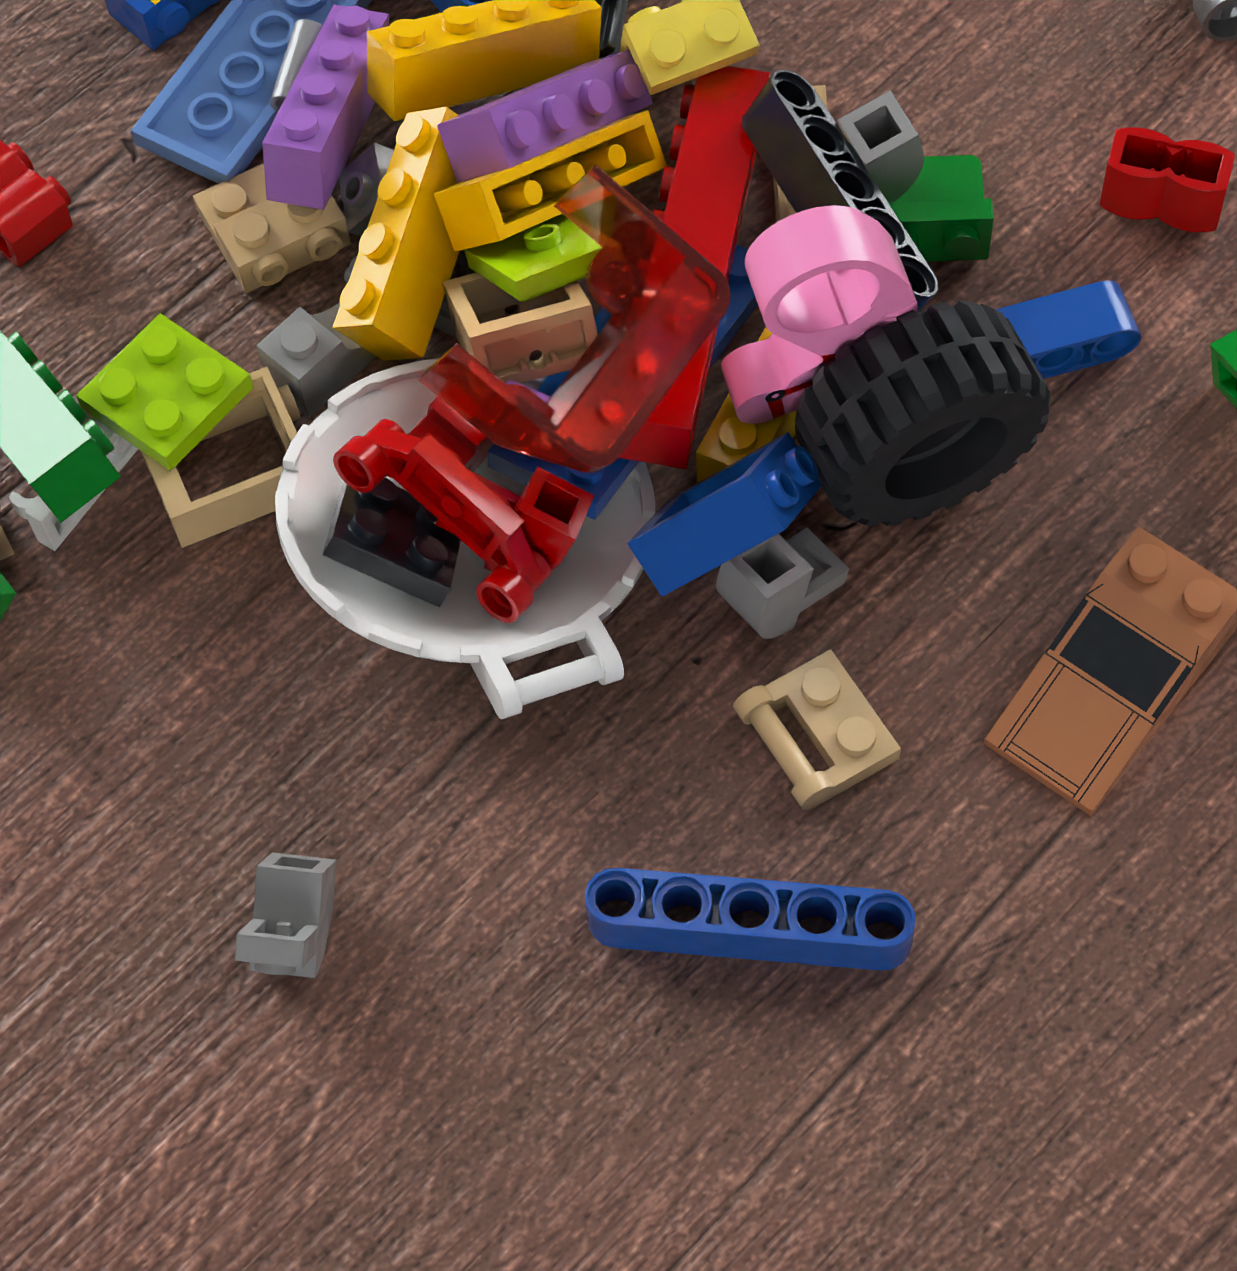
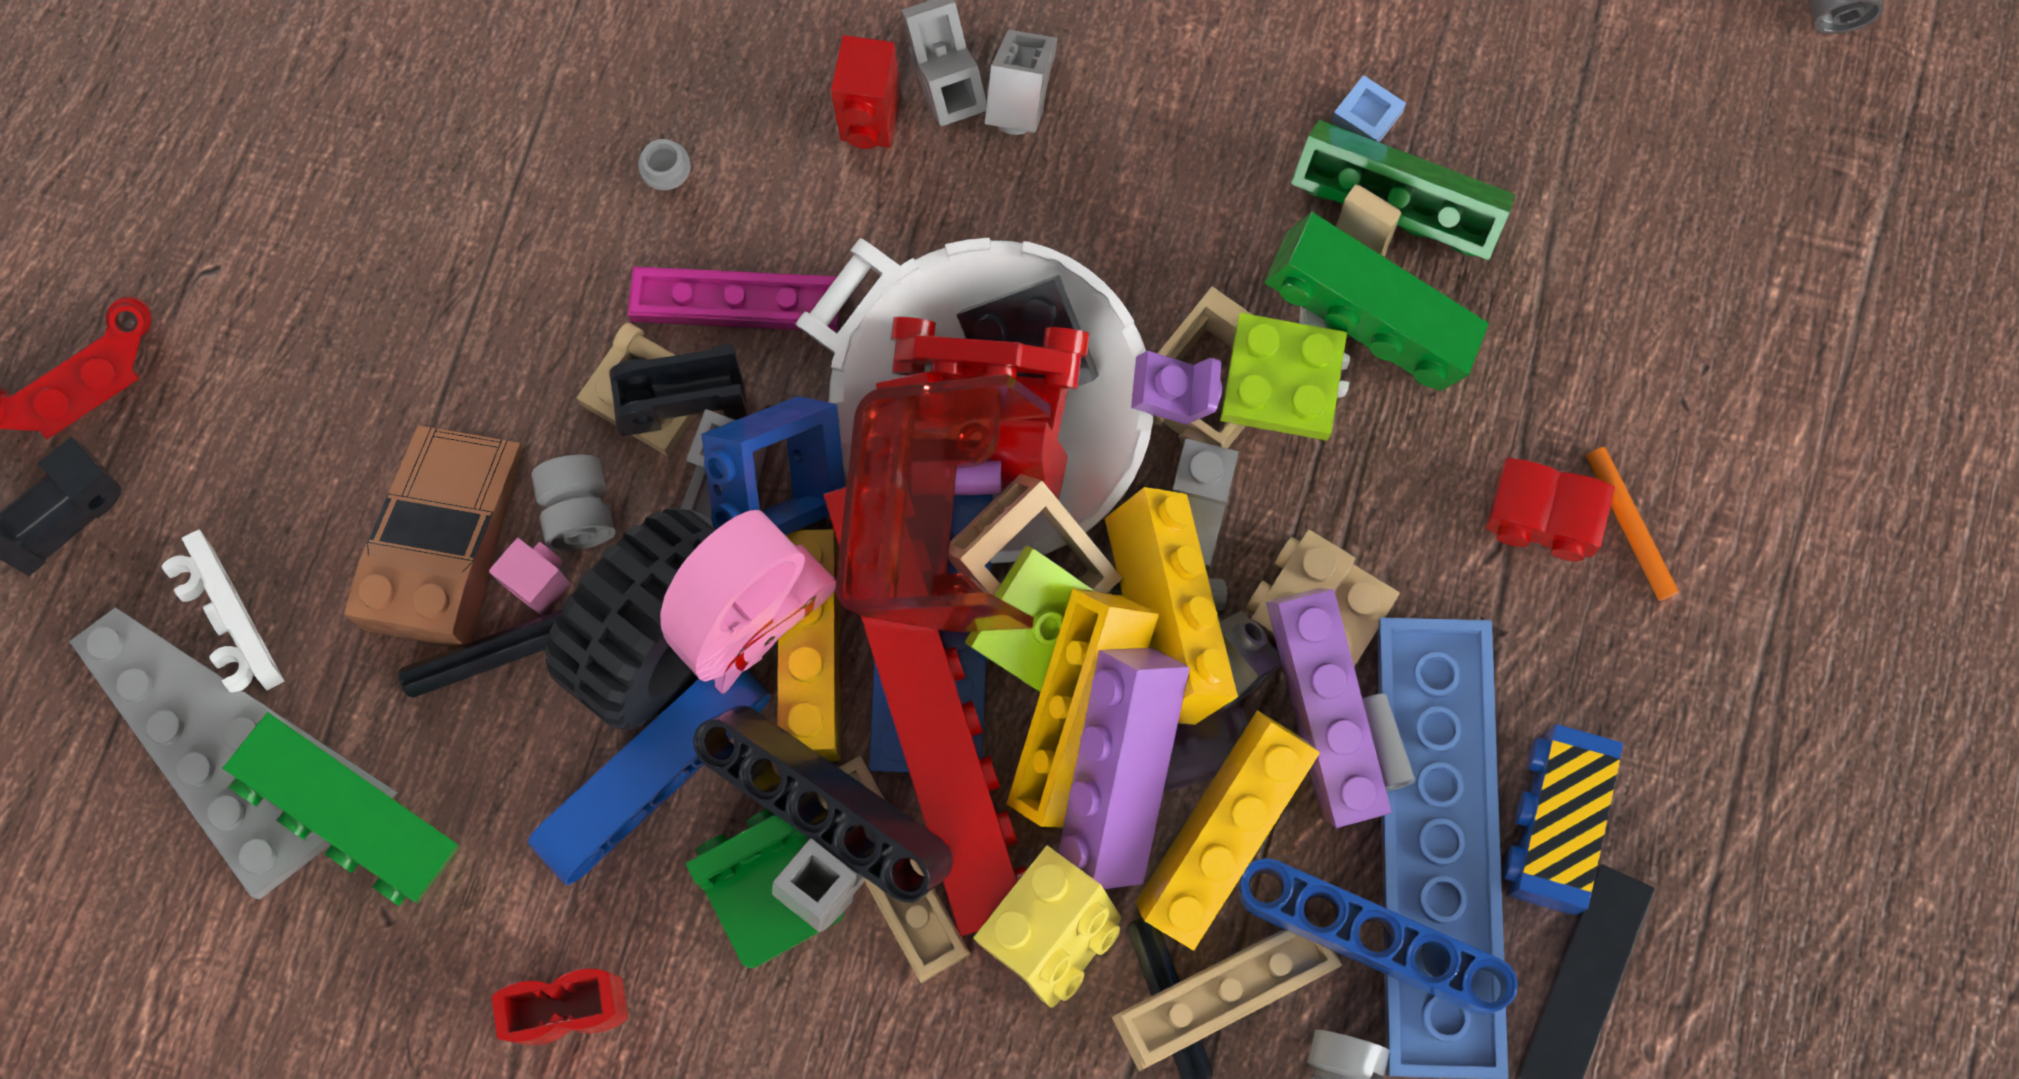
camera: 150 degrees right, 10 degrees up
blue beam [585,868,916,971] -> none
none -> black axle [398,609,563,698]
none -> bright pink plate [489,537,571,616]
none -> light grey wheel [531,454,616,551]
none -> black piece [609,344,749,436]
none -> dark pink tile [627,266,840,332]
none -> light grey plate [638,139,691,190]
none -> red brick [831,35,901,149]
none -> light grey arch [984,30,1057,135]
none -> medium lavender bracket [1131,351,1222,425]

